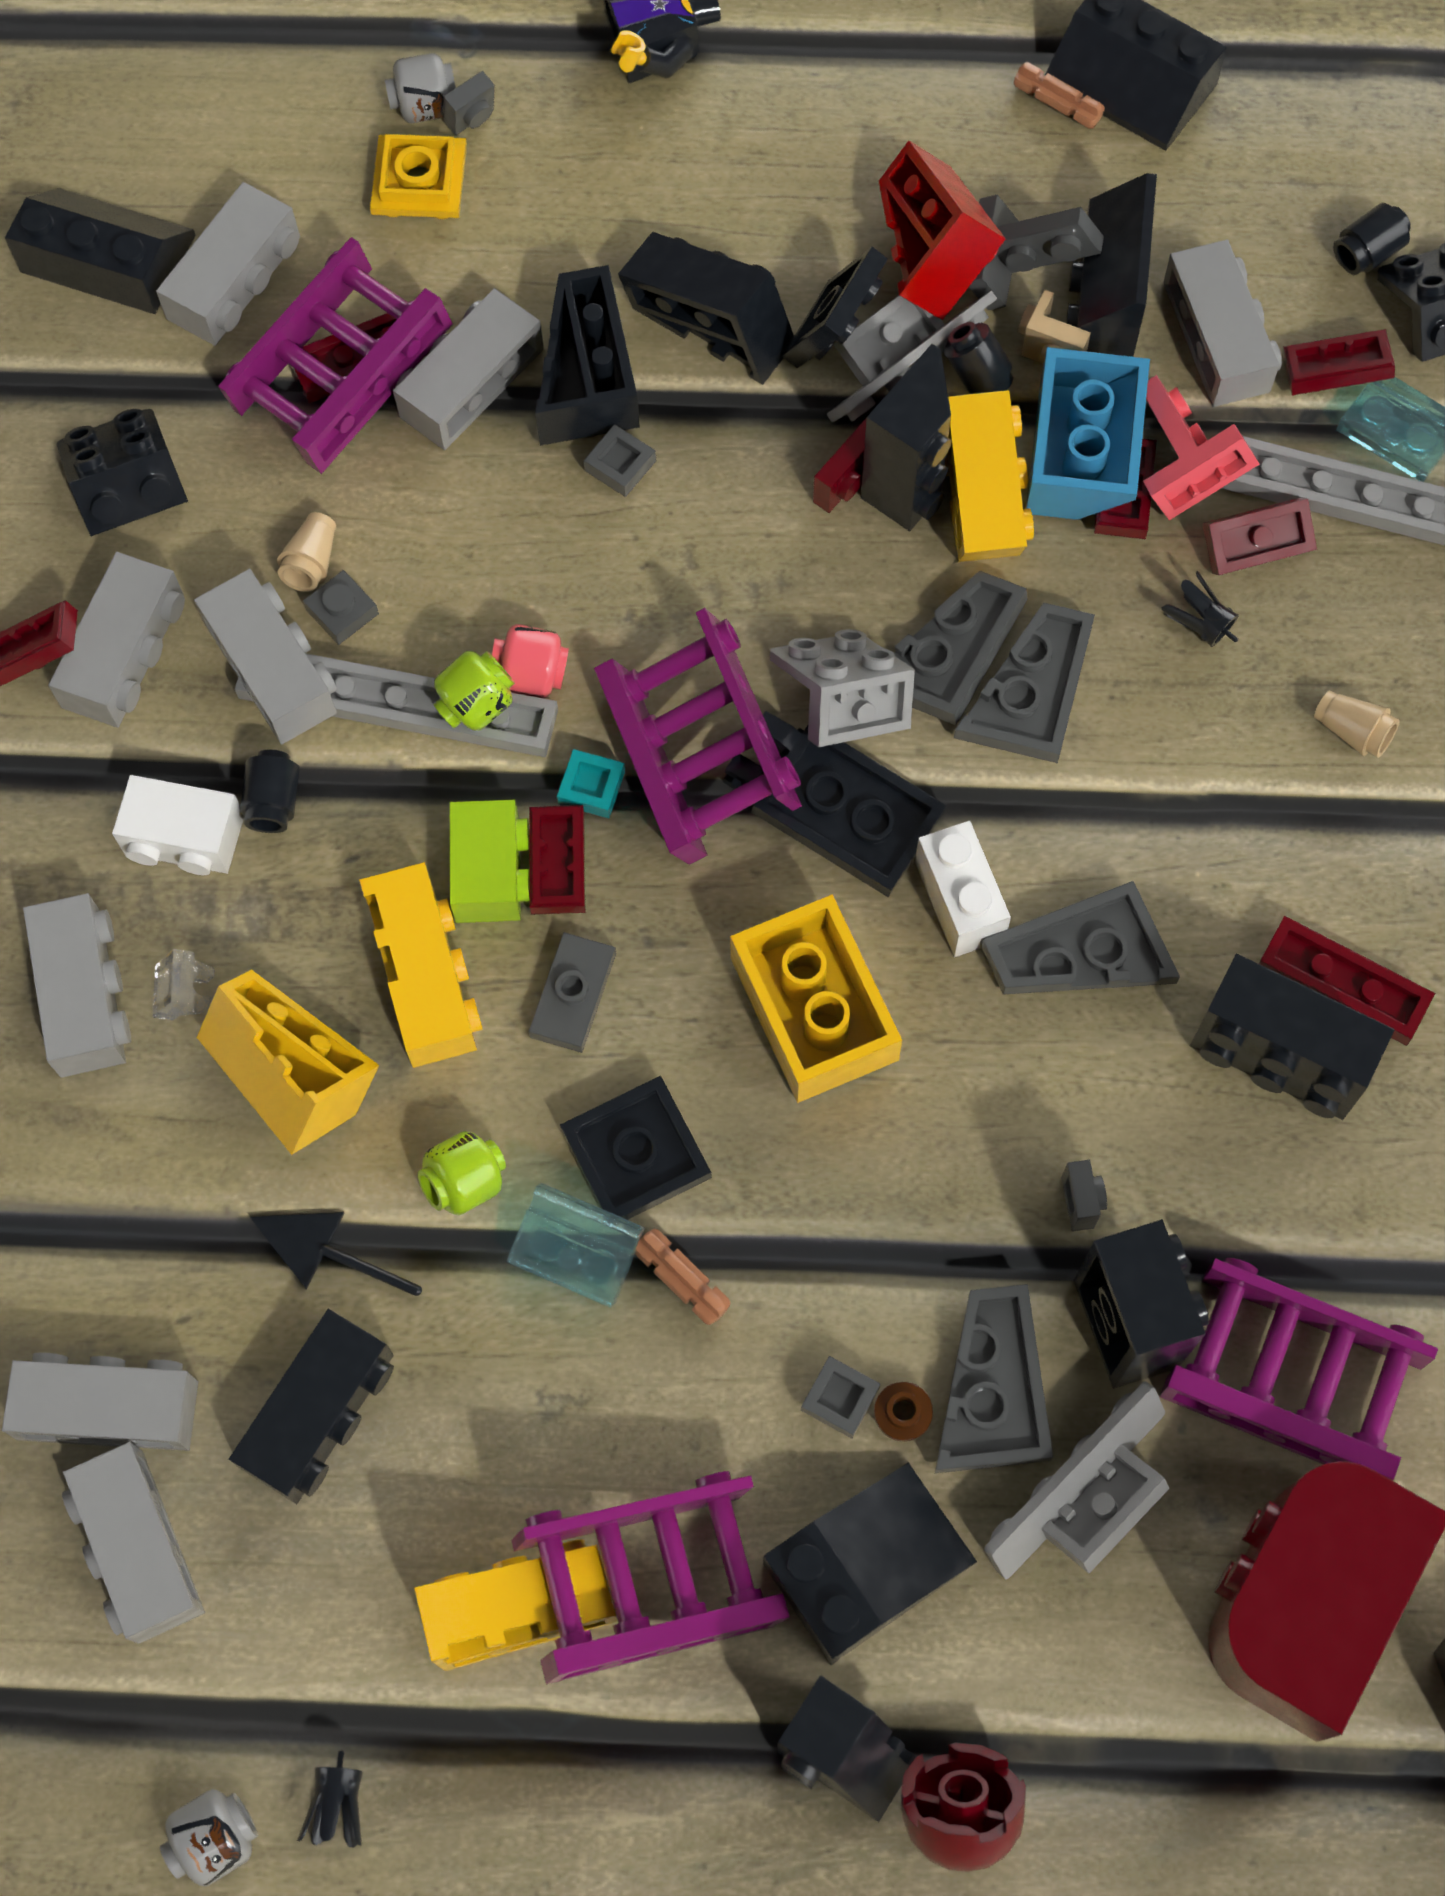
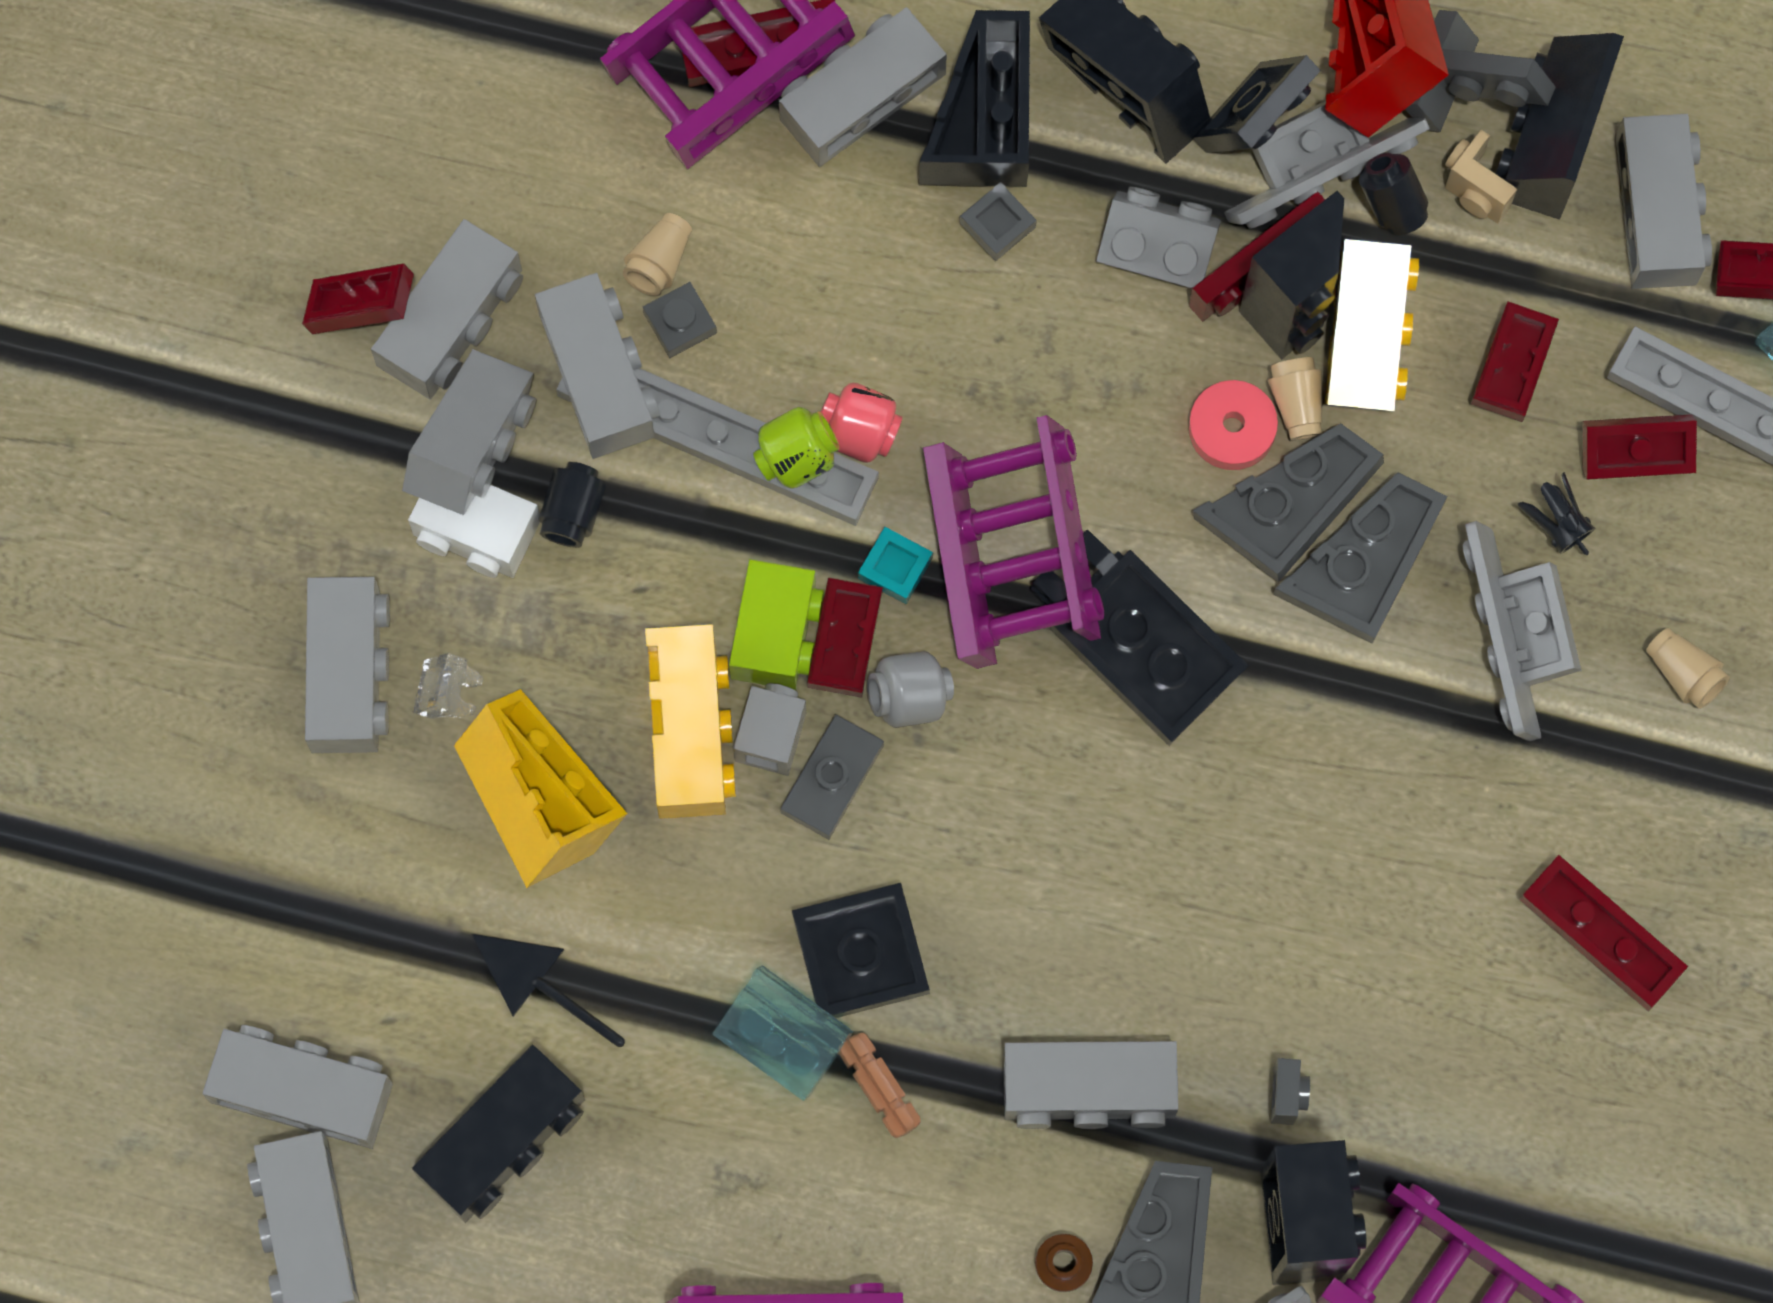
camera: 10 degrees right, 5 degrees up
black bracket [57,408,188,536] -> none
lime head [417,1131,506,1216] -> none
yellow brick [730,894,903,1103] -> none
light grey bracket [770,629,915,747] -> none
dark grey plate [801,1356,880,1439] -> none
white brick [915,821,1011,958] -> none
dark grey wing [981,881,1180,995] -> none
dark azure slope [1026,347,1150,520] -> none
coral bracket [1143,375,1259,521] -> none
black brick [1190,953,1395,1120] -> none
none -> light grey brick [402,349,536,515]
none -> light grey brick [733,683,807,776]
none -> light grey head [867,651,954,728]
none -> light grey brick [1004,1041,1178,1129]
none -> light grey bracket [1096,187,1221,288]
none -> coral piece [1189,380,1278,470]
none -> tan cone [1268,357,1323,441]
none -> light grey bracket [1463,521,1582,741]

